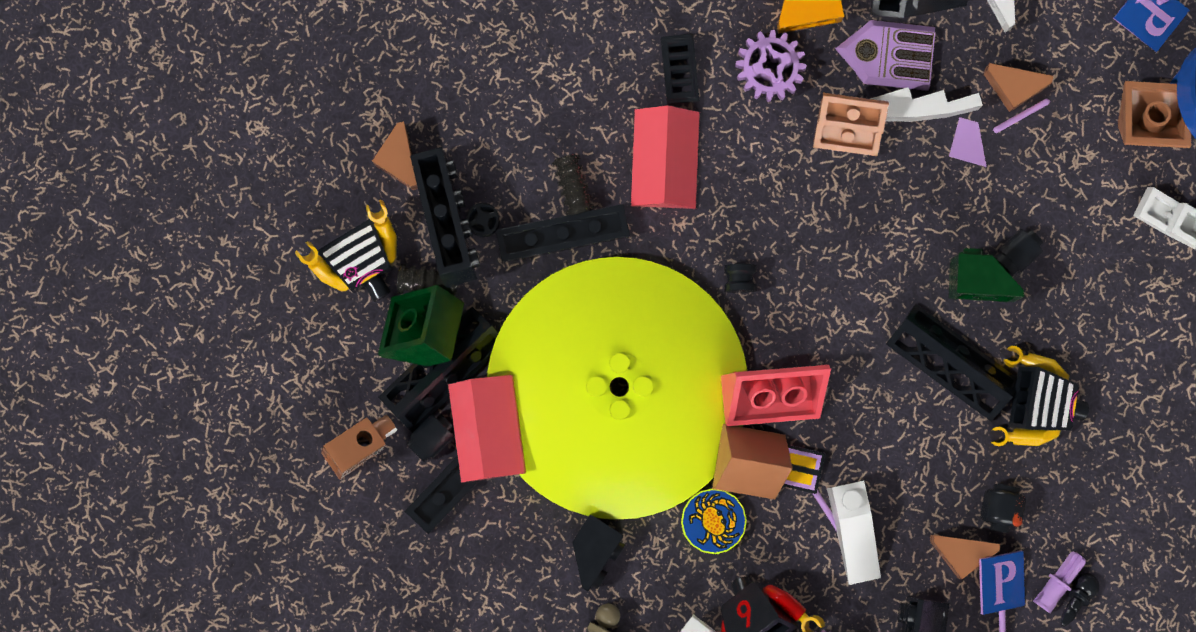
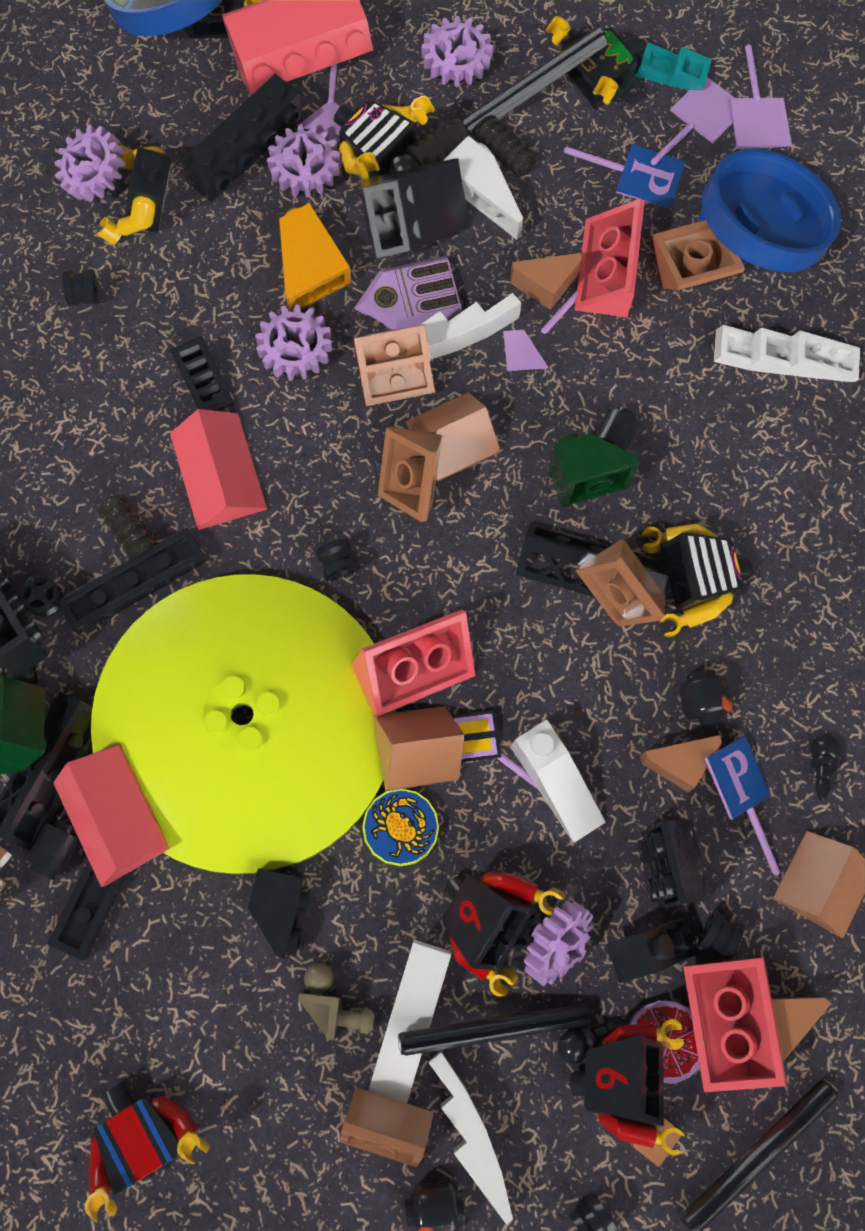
camera: 20 degrees left, 10 degrees down
lavender axle [1033,551,1086,614] -> none
none -> nougat slope [378,427,443,522]
none -> nougat slope [406,392,501,482]
none -> coral slope [574,198,645,317]
none -> nougat slope [575,538,665,626]

